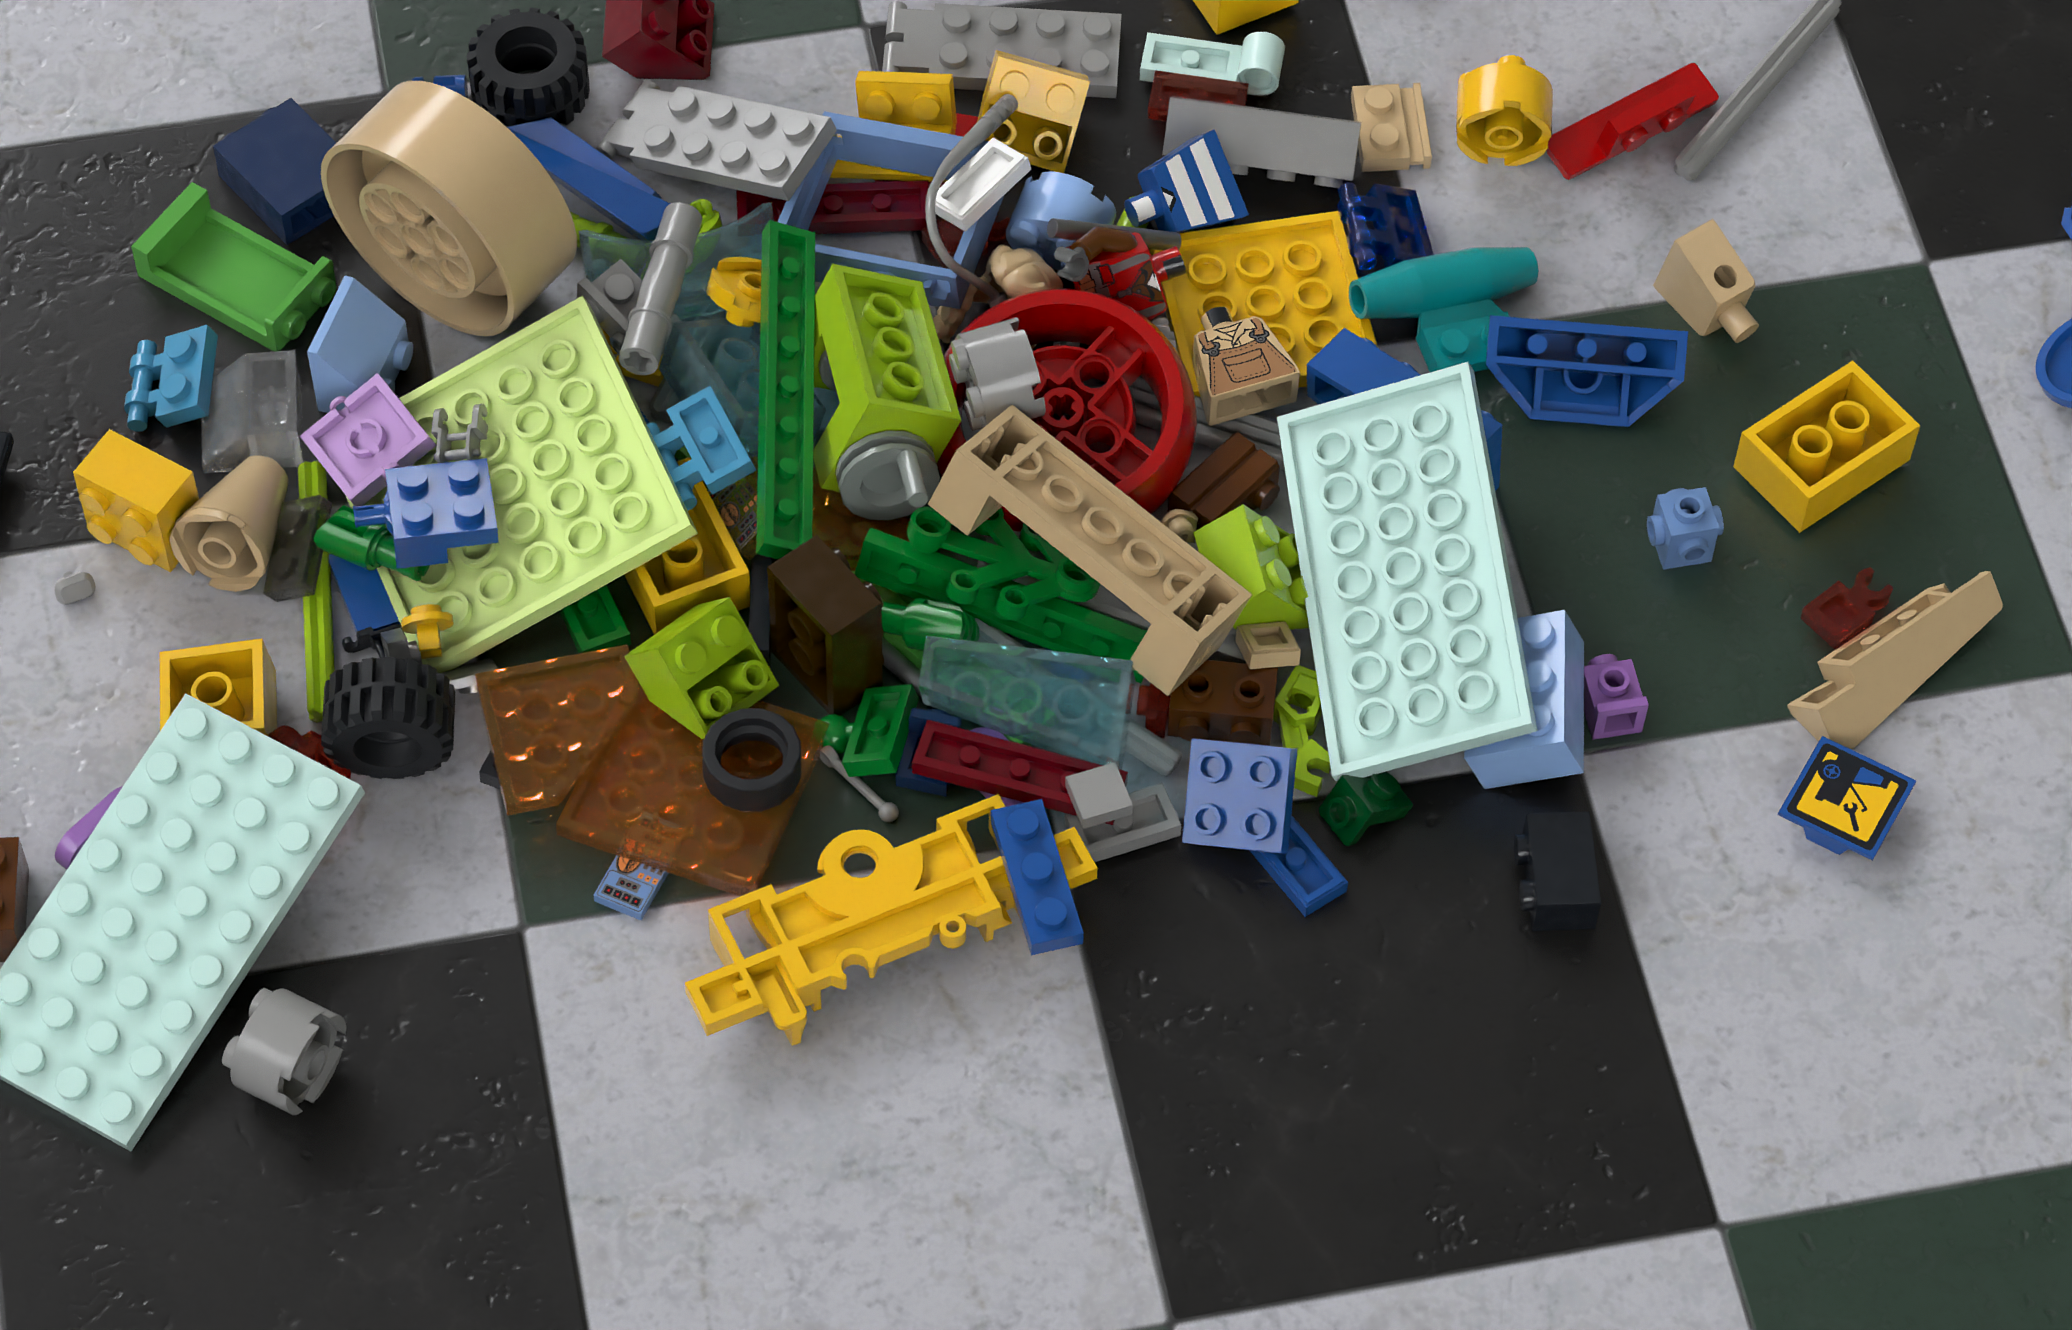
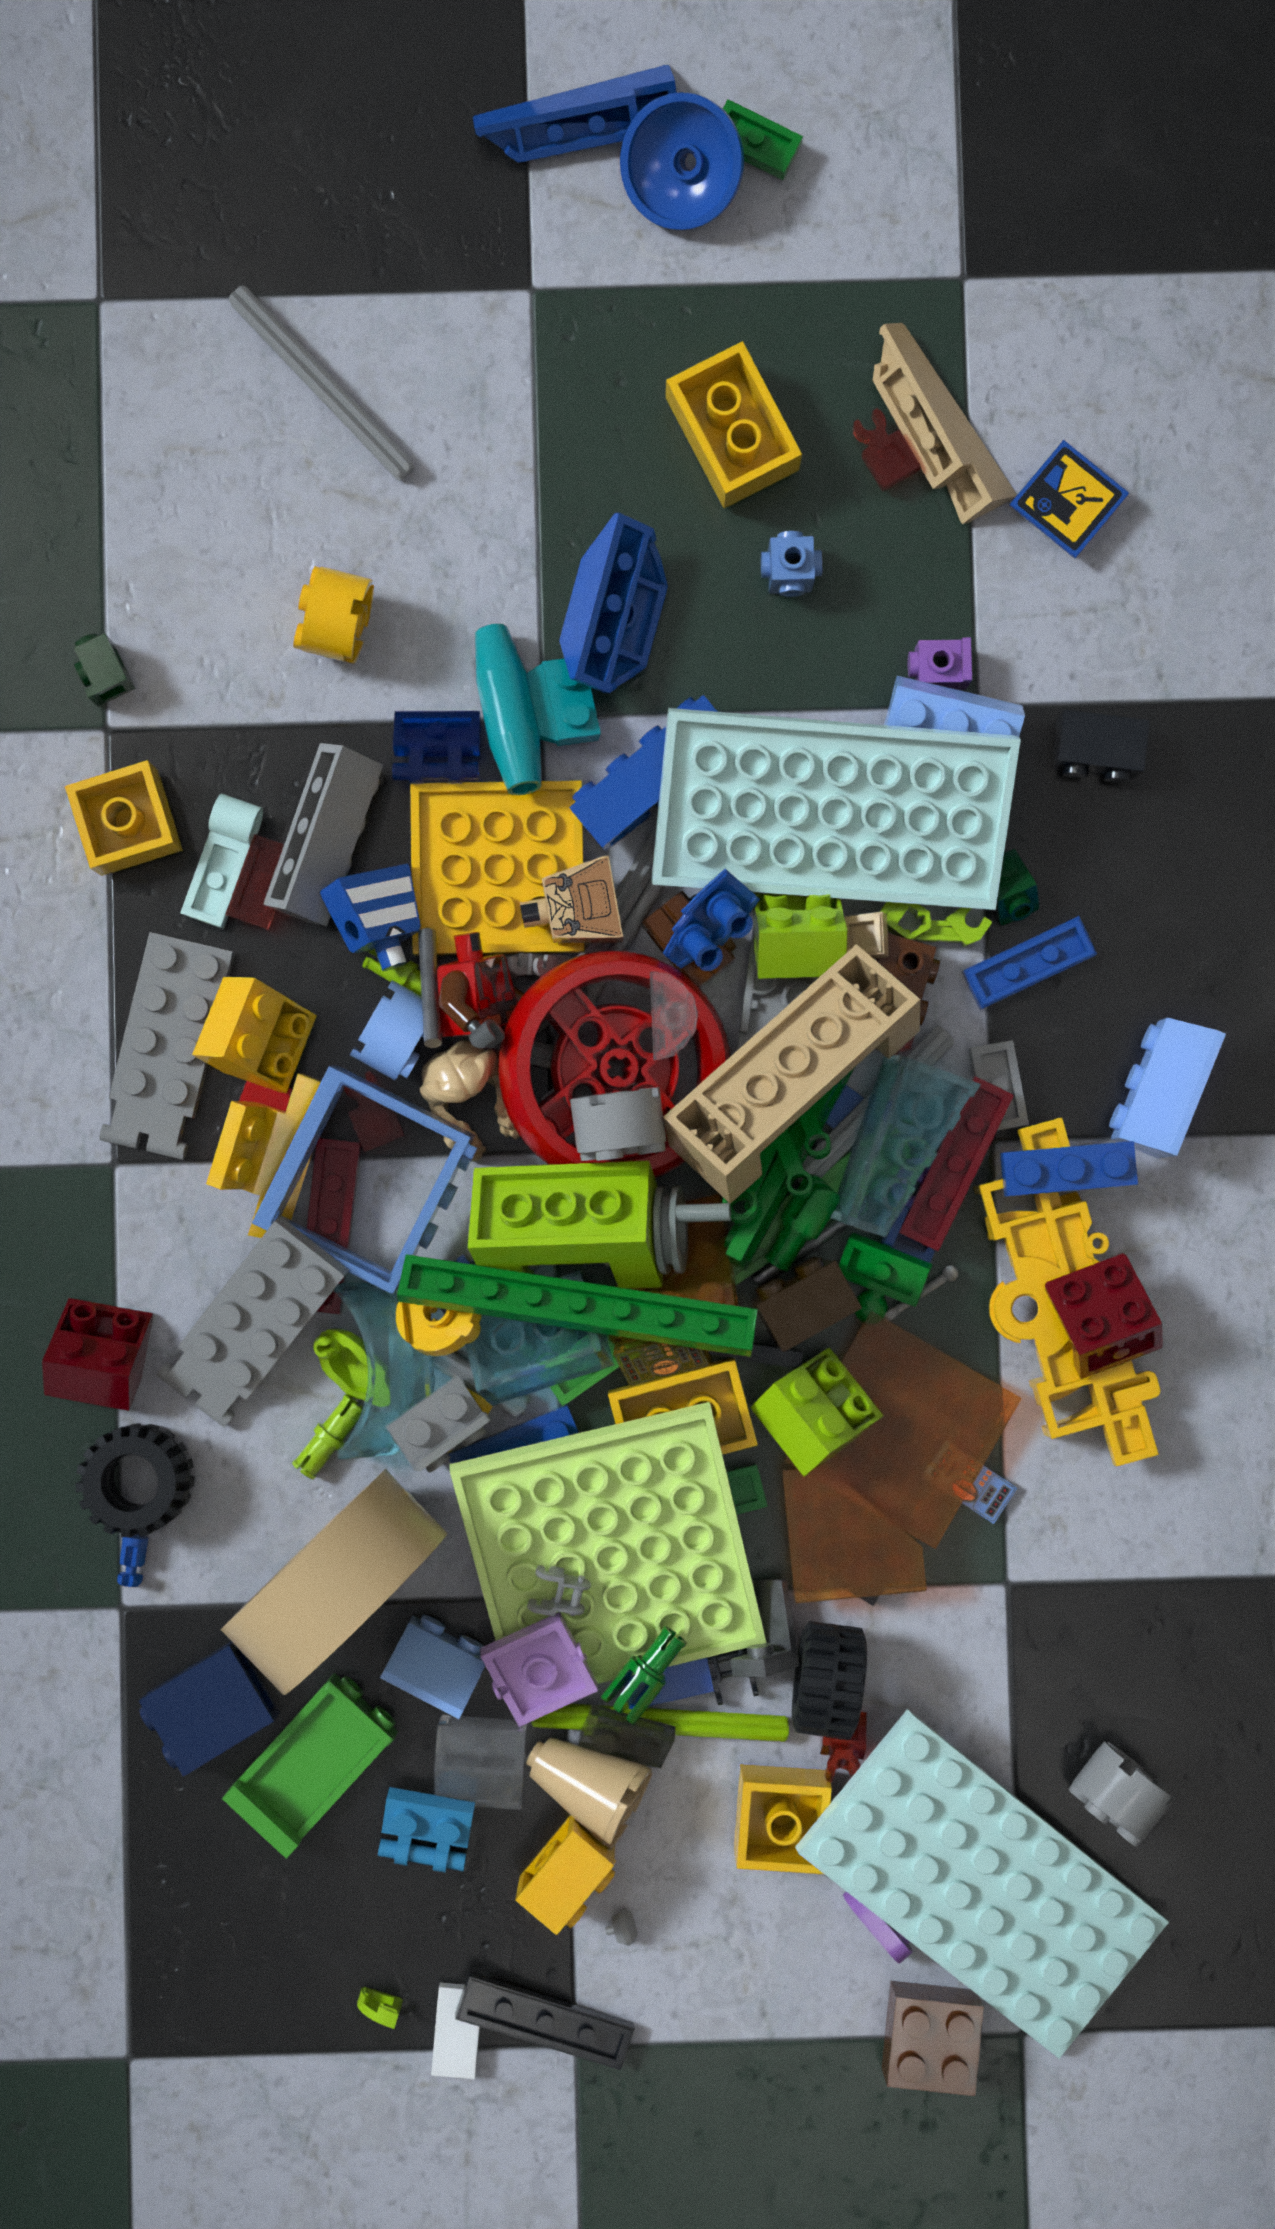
camera: 80 degrees left, 30 degrees up
plate [353,458,499,569] -> none
yellow plate [401,604,454,659] -> none
blue wedge [507,118,671,246] -> none
light grey piece [619,202,702,375] -> none
dark azure plate [647,386,756,511] -> none
black tyre [702,709,801,811] -> none
light grey piece [925,94,1018,308] -> none
white tile [935,138,1031,232] -> none
light grey tile [1065,762,1133,829] -> none
tan arm [1161,509,1198,543] -> none
plate [1182,738,1297,853] -> none
tan plate [1351,83,1432,172] -> none
red bracket [1546,63,1719,180] -> none
tan torso [1653,219,1759,343] -> none
none -> clear plate [650,971,698,1061]
none -> blue connector [663,868,760,971]
none -> dark red bracket [1045,1253,1163,1379]
none -> light blue slope [1109,1018,1226,1158]

